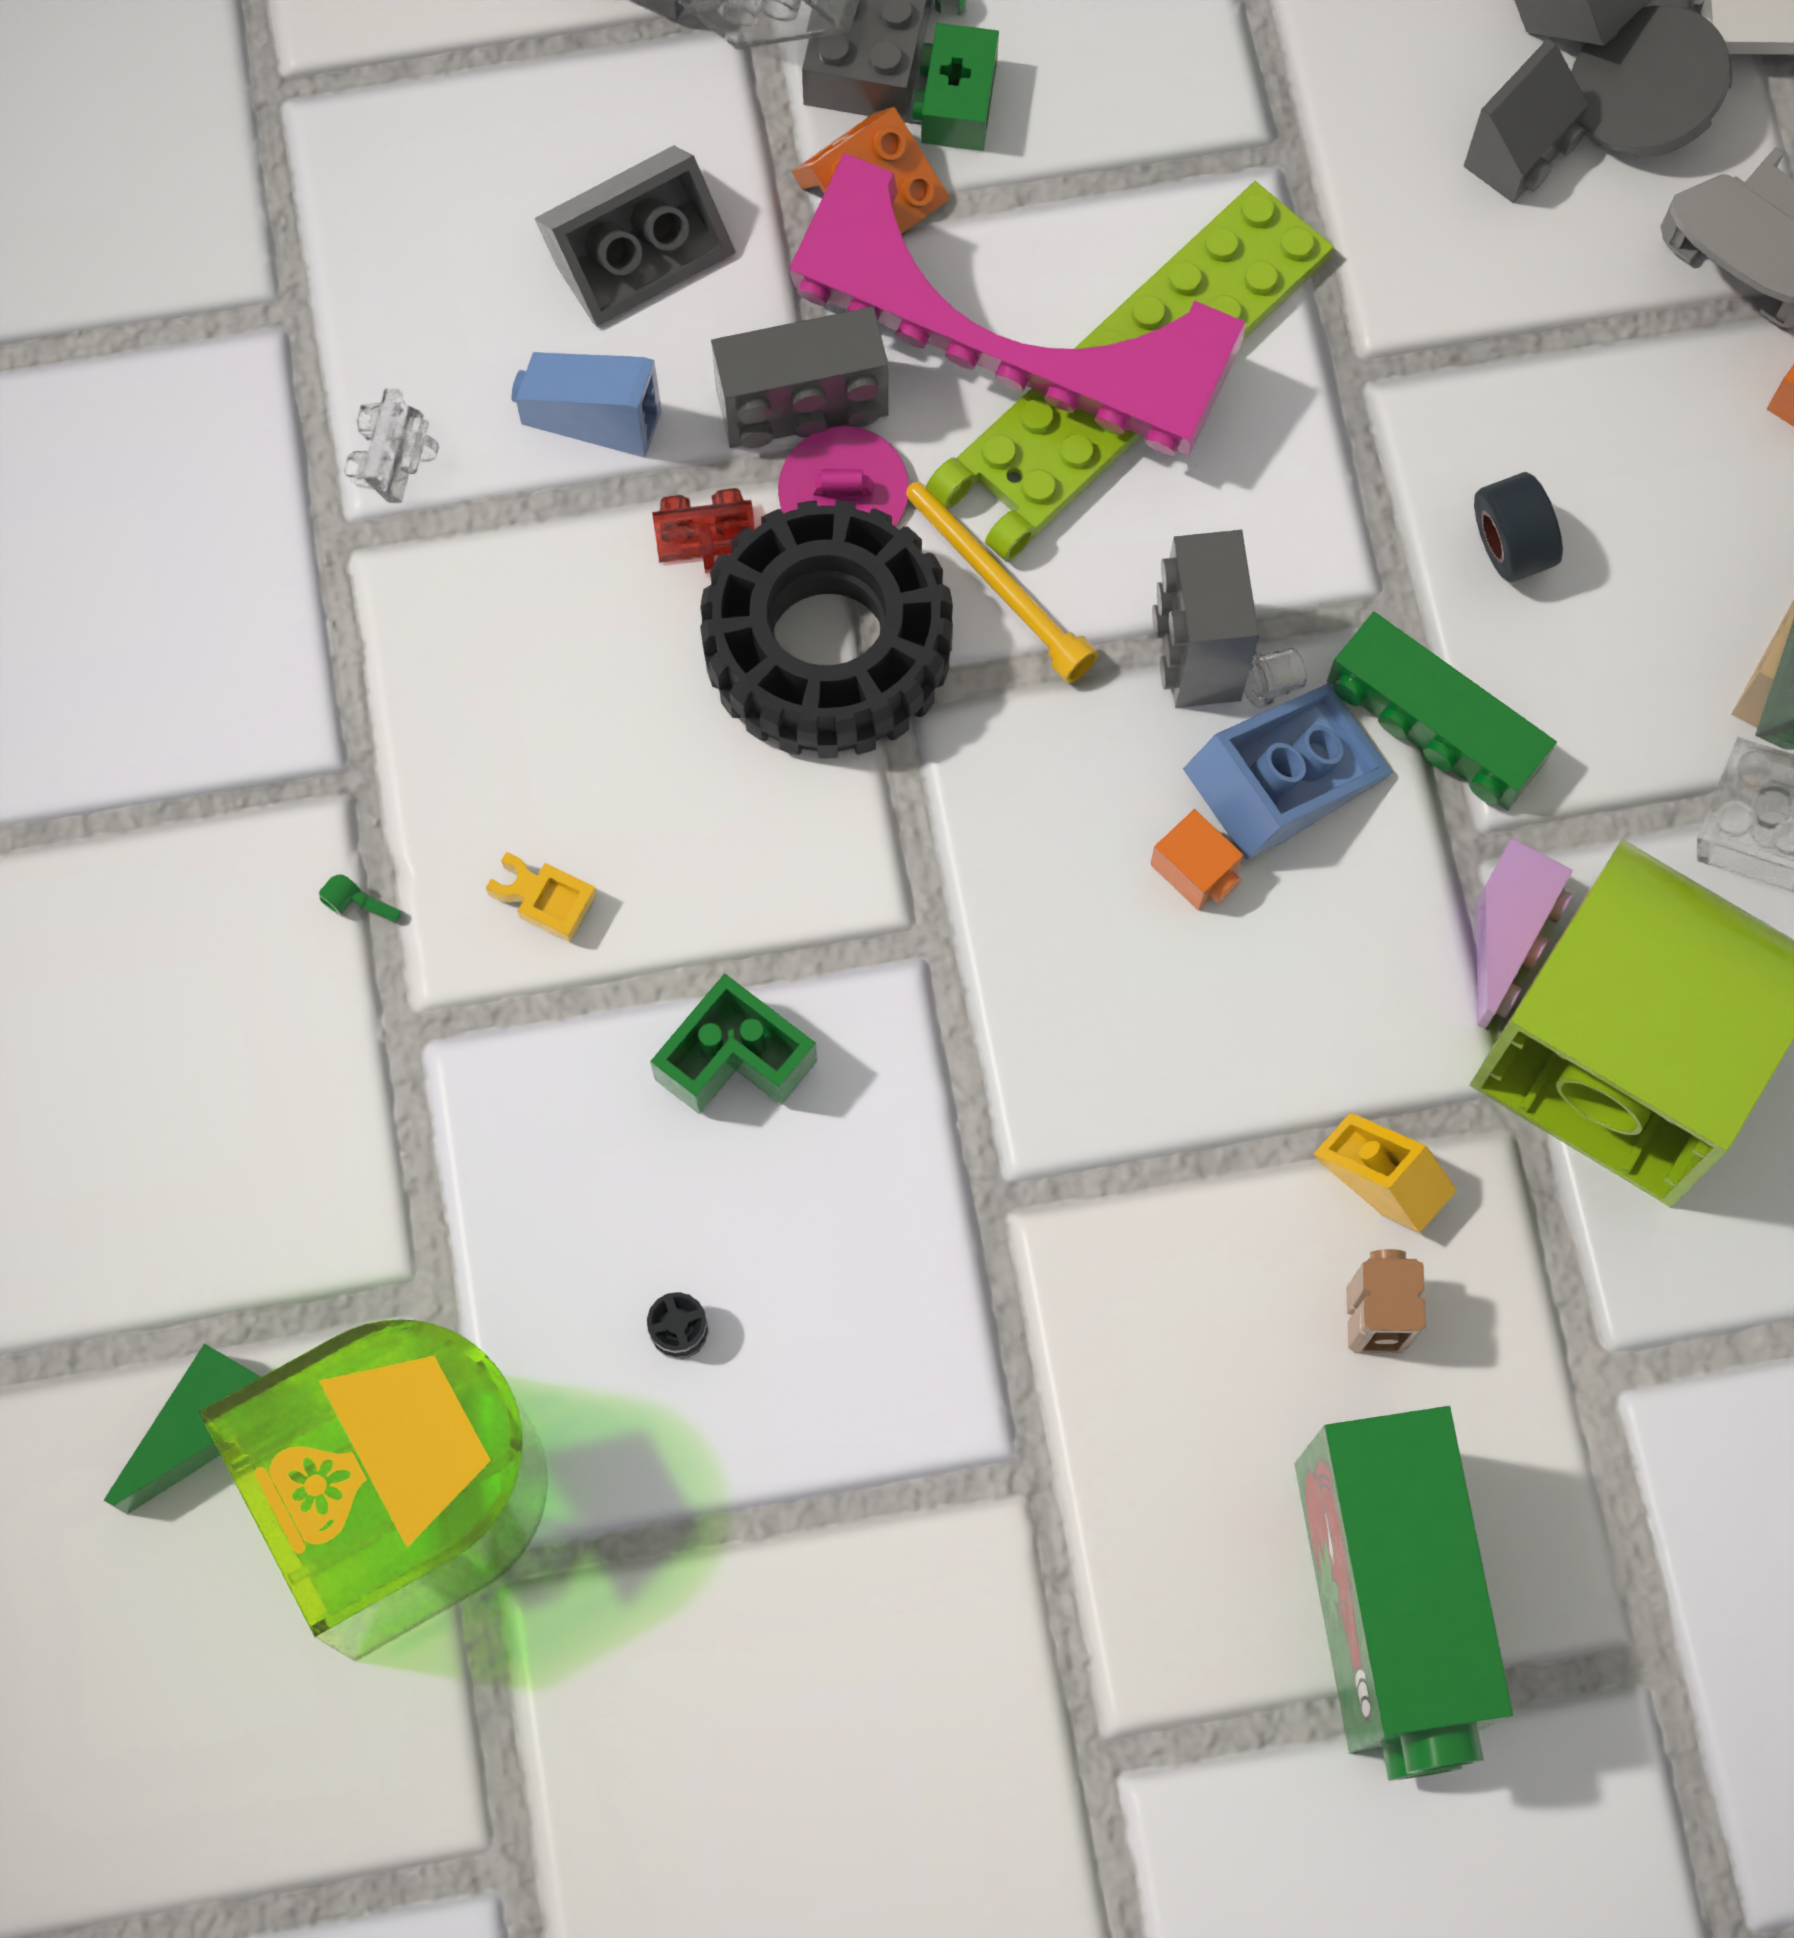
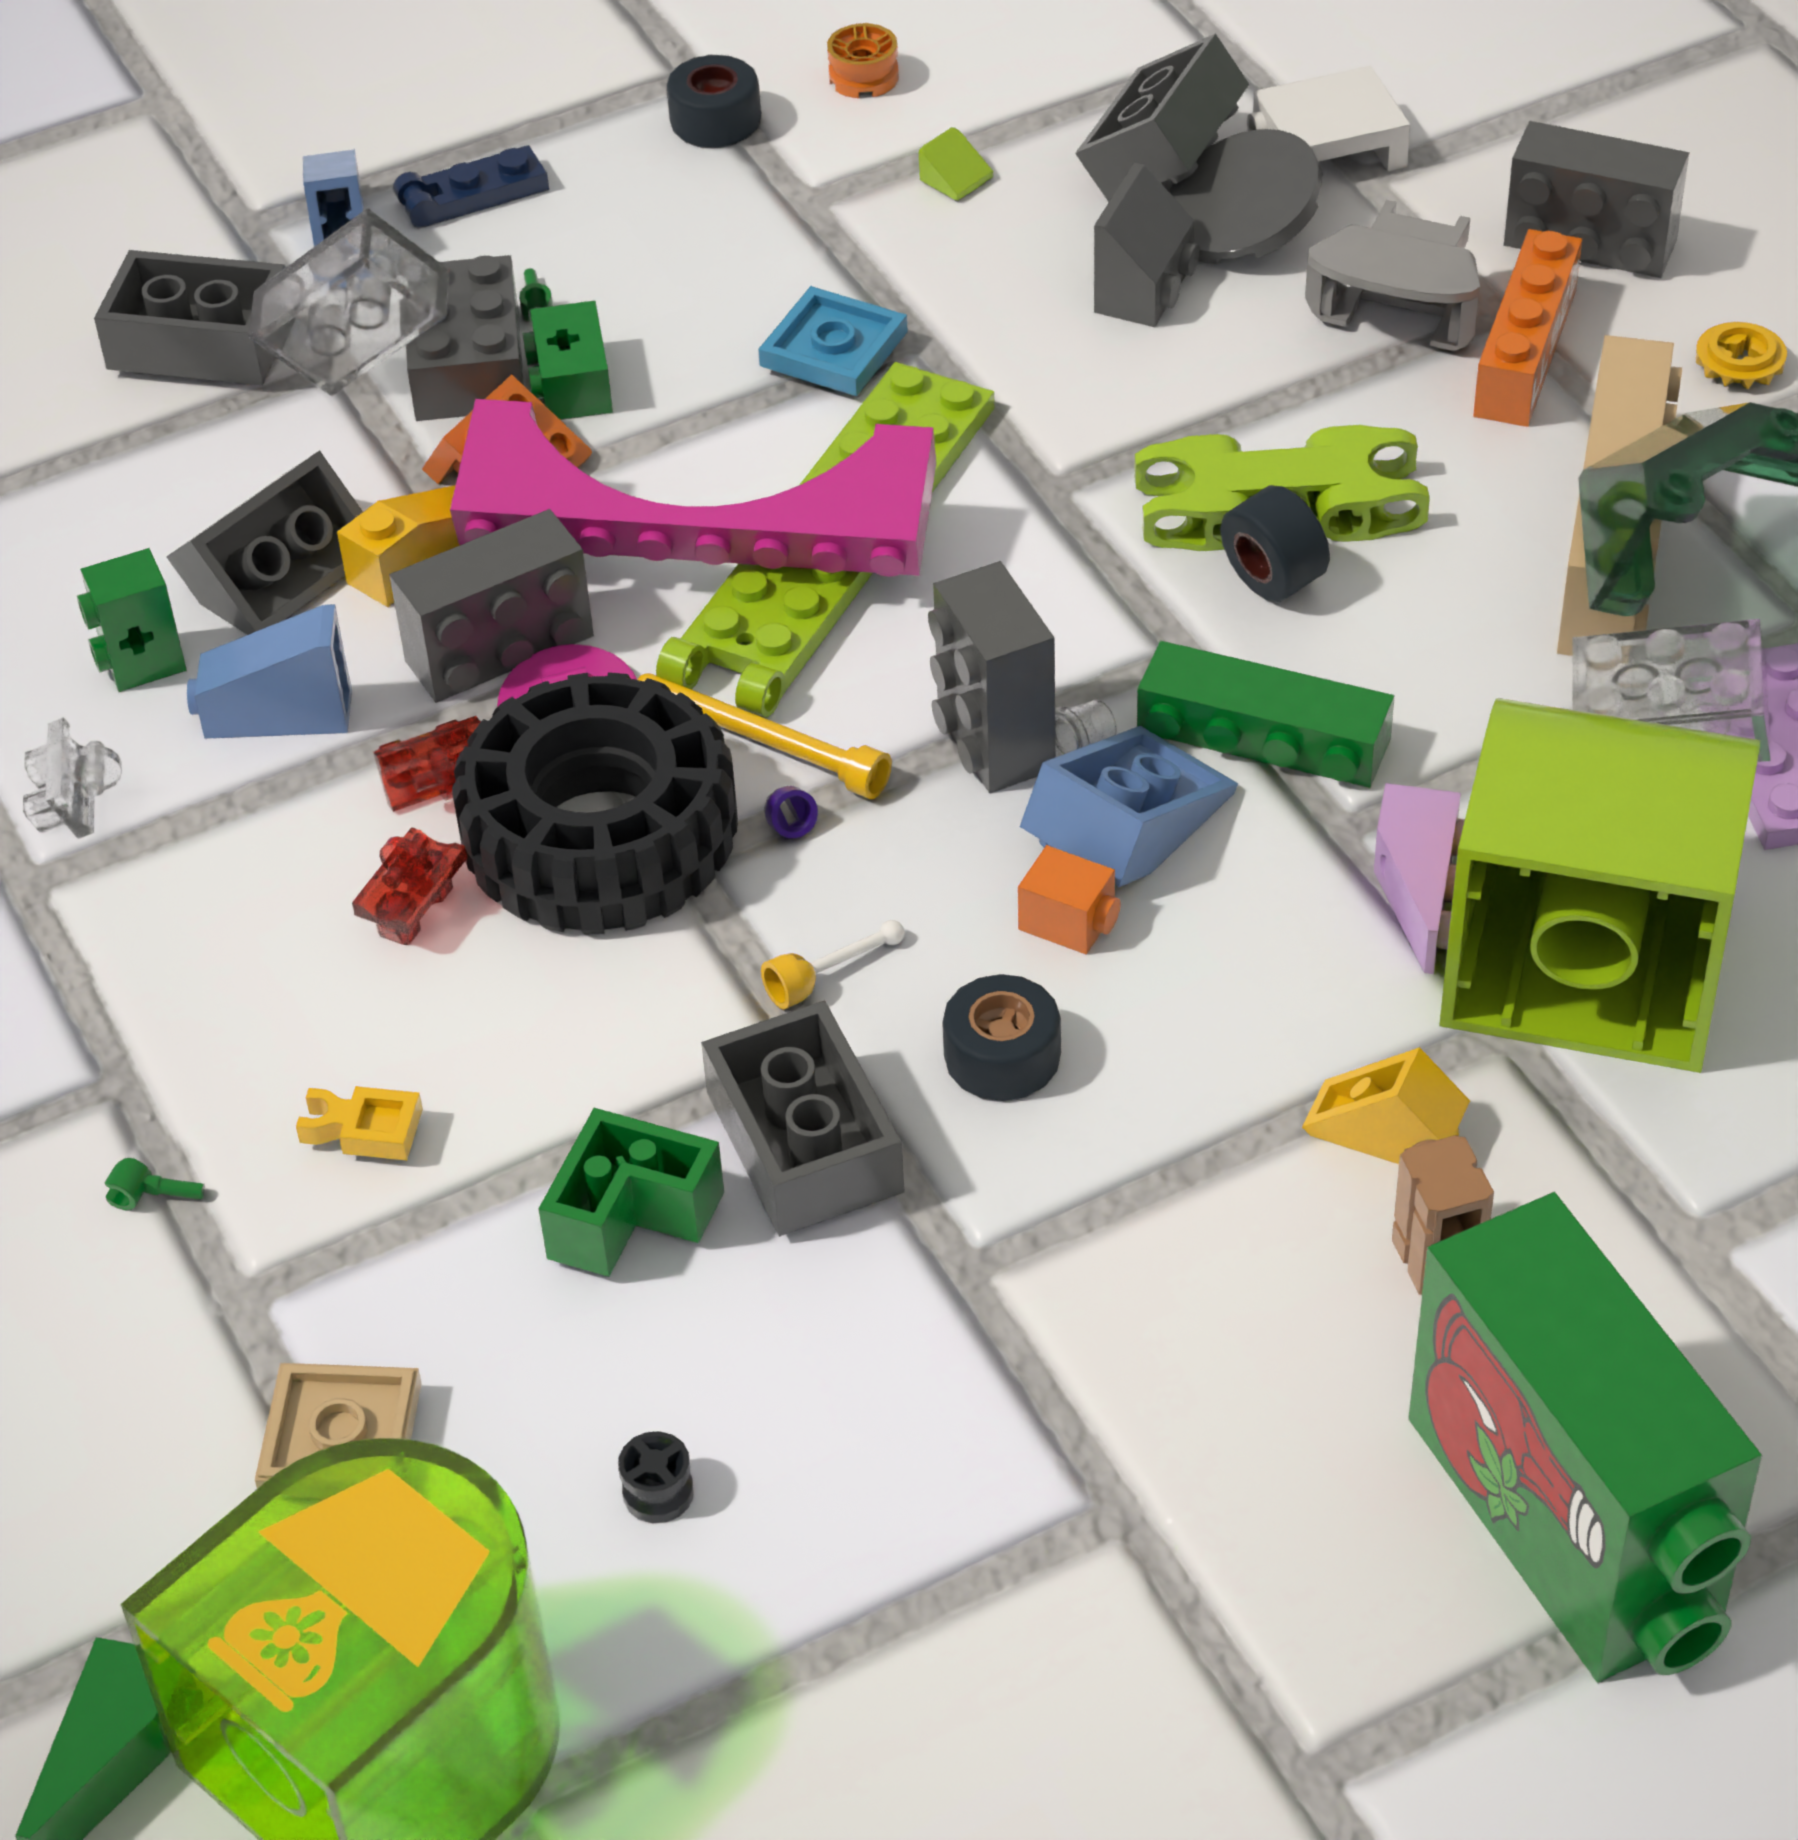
camera: 15 degrees left, 25 degrees down
none -> green brick [76,548,187,692]
none -> tan plate [254,1363,422,1497]
none -> yellow slope [337,485,460,607]
none -> clear red hips [352,827,467,945]
none -> dark grey brick [701,1000,905,1237]
none -> dark azure plate [758,286,908,396]
none -> yellow hinge [761,920,905,1010]
none -> dark purple hinge [764,786,818,838]
none -> black wheel [942,974,1061,1101]
none -> lime piece [1134,425,1430,551]

